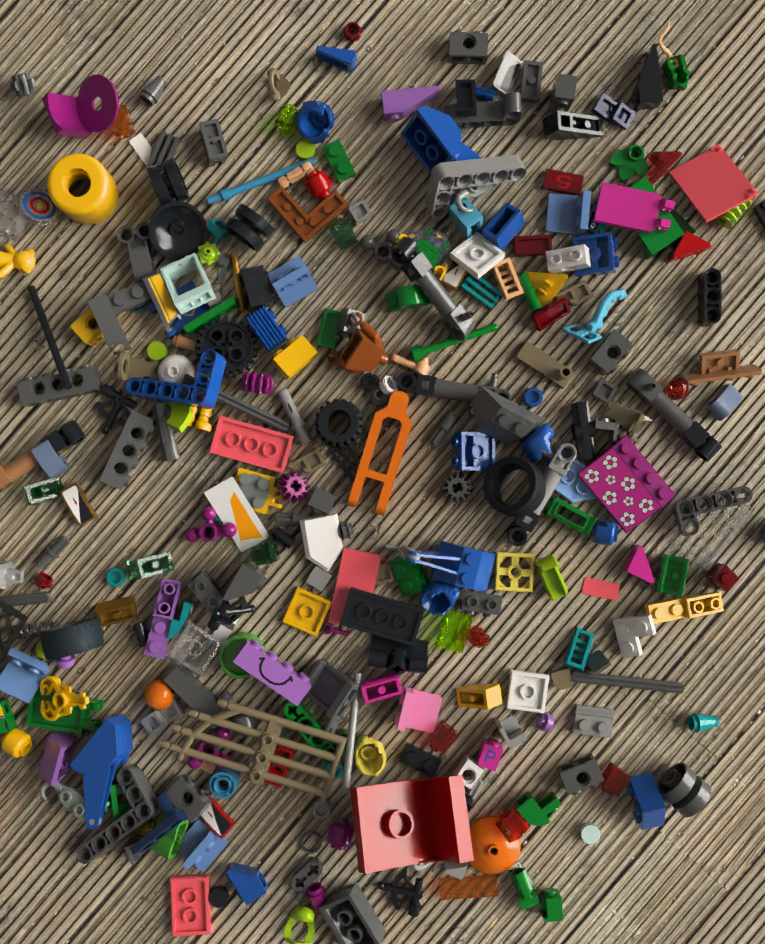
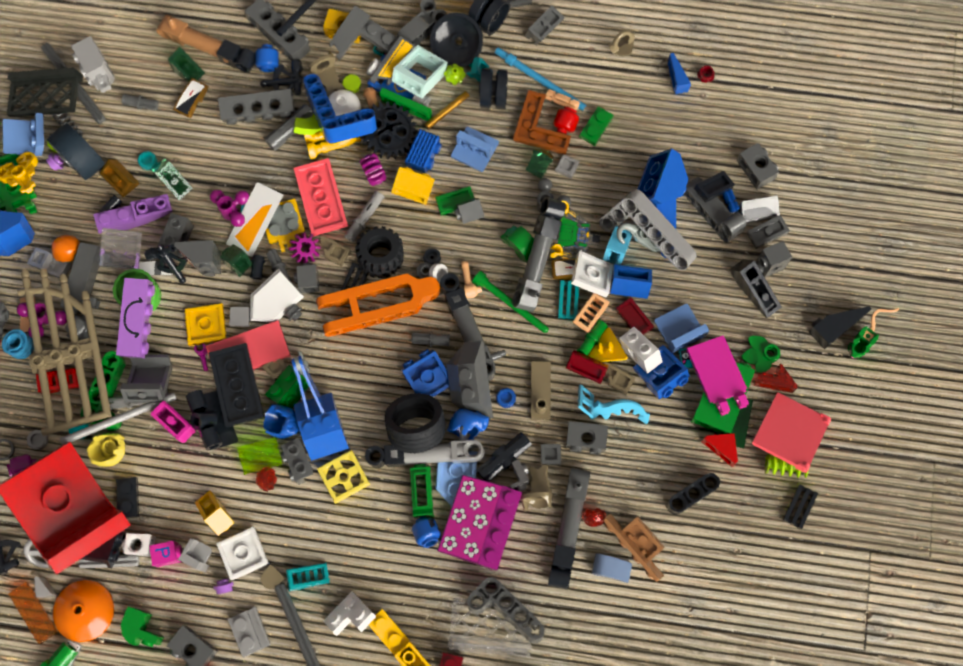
camera: 55 degrees right, 15 degrees down
sand blue panel [31,440,70,479] -> none
dark red plate [34,572,53,590] -> none
teal slope [168,600,195,639] -> none
dark grey axle [181,374,290,432] -> none
dark grey hand [217,255,231,284] -> none
black brick [238,265,274,311] -> none
clear neon green head [274,104,299,136] -> none
blue helmet [295,101,335,144] -> none
lime tile [296,139,315,160] -> none
dark orange torso [327,312,388,374] -> none
medium lavender slope [381,85,439,123] -> none
bright pink bracket [394,687,442,733] -> none
clear red brick [428,719,459,754] -> none
dark grey gear [440,471,473,504] -> none
clear red brick [495,808,531,843] -> none
lime animal [535,554,568,601] -> none
dark red tile [542,168,584,196] -> none
coral sticker [582,577,620,601] -> none
dark grey slope [586,650,611,675] -> none
slope [591,92,636,130] -> none
dark pink slope [622,544,655,583] -> none
green bracket [655,554,690,597] -> none
none -> blue head [255,44,279,72]
none -> white tile [366,58,381,77]

